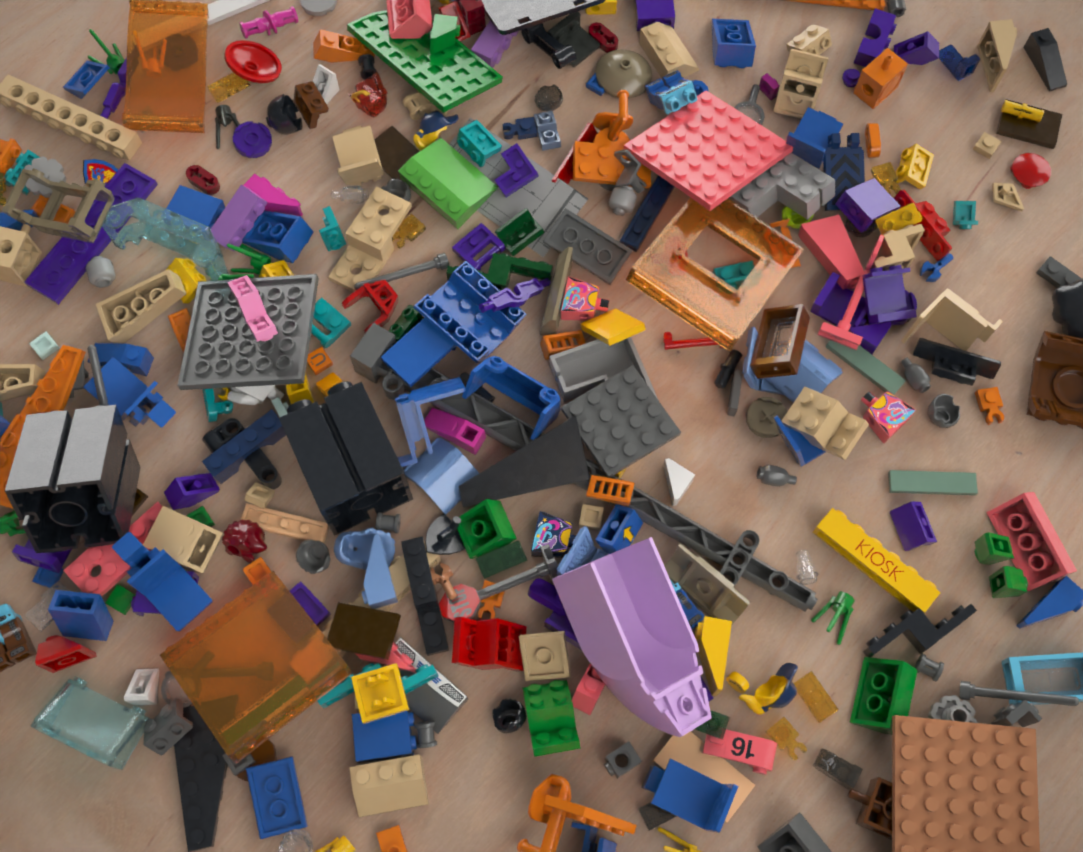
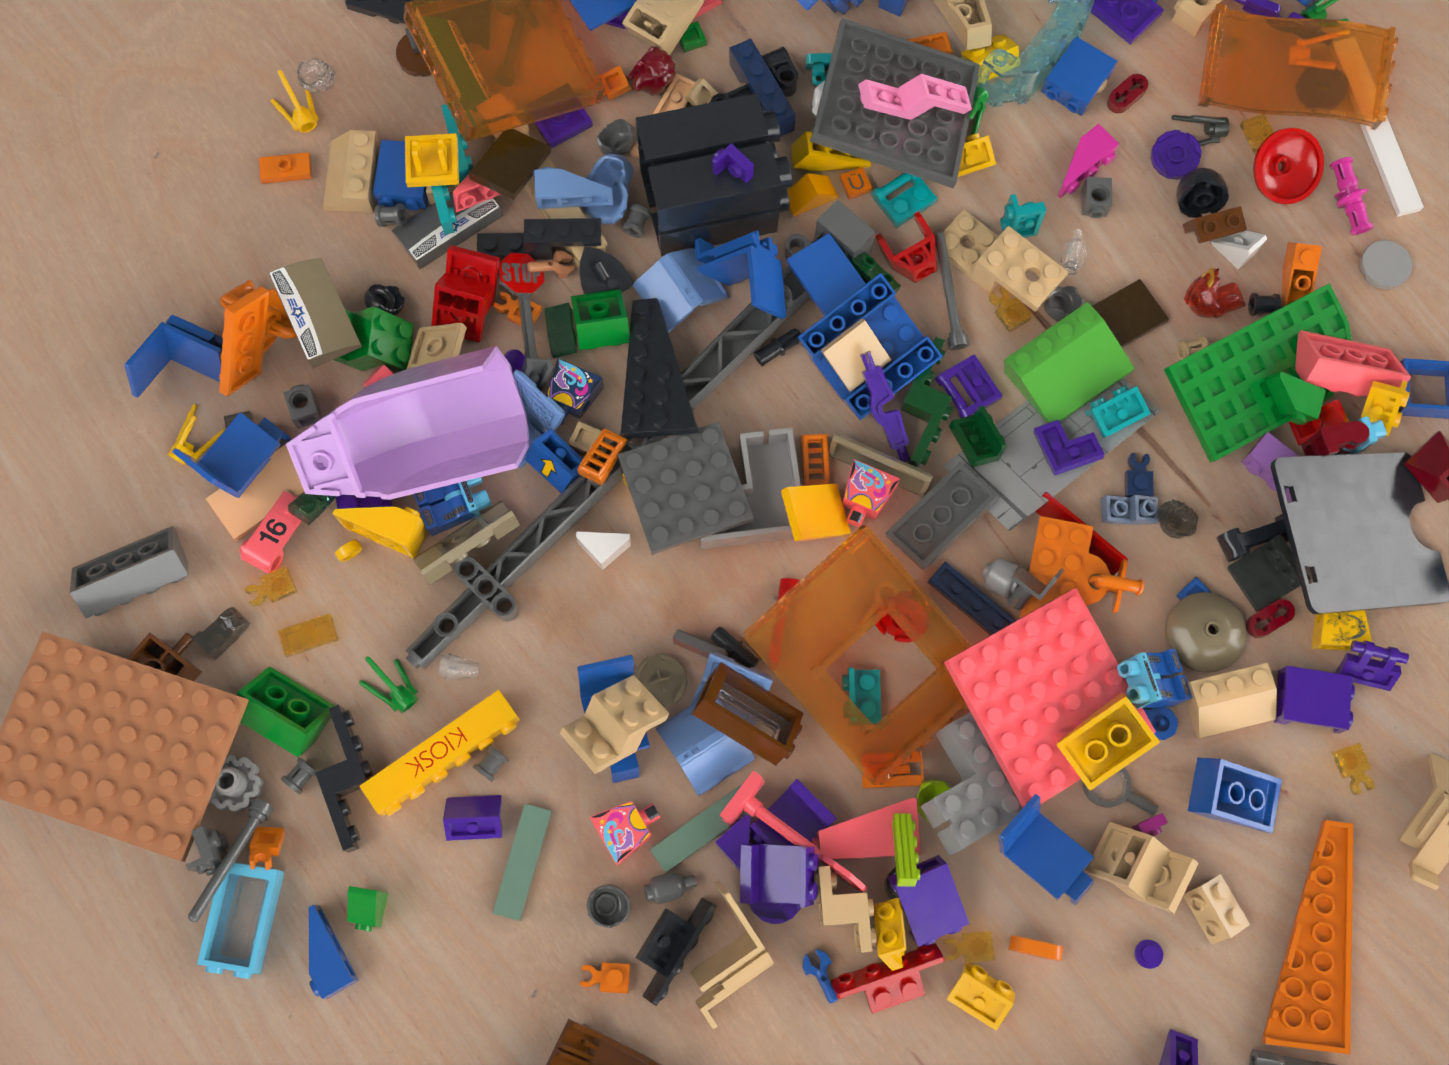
camera: 100 degrees right, 5 degrees up
dark purple slope [164,473,220,510] -> none
medium lavender brick [208,185,268,251] -> none
green plant [226,244,271,275] -> none
blue slope [242,210,314,263] -> none
blue tile [246,756,308,839] -> none
light aqua plate [271,397,289,417] -> none
tan piece [332,125,384,187] -> none
dark blue hair [413,110,459,151] -> none
dark pink slope [424,408,486,455] -> none
blue windscreen [462,356,561,440] -> none
hair [738,663,798,715] -> none
dark grey plant [756,465,797,487] -> none
dark blue tile [823,133,865,211] -> none
orange piece [853,48,908,109] -> none
dark purple arch [854,8,897,67] -> none
teal bracket [953,201,979,229] -> none
green slope [974,532,1014,565] -> none
coral slope [986,492,1077,591] -> none
none -> orange plate [249,827,285,870]
none -> dark tan slope [269,258,362,368]
none -> dark grey bush [473,745,509,782]
none -> dark purple bracket [712,143,754,183]
none -> tan tile [820,319,891,392]
none -> lime piece [892,813,920,887]
none -> yellow slope [1056,693,1160,790]
none -> dark grey brick [1081,177,1112,218]

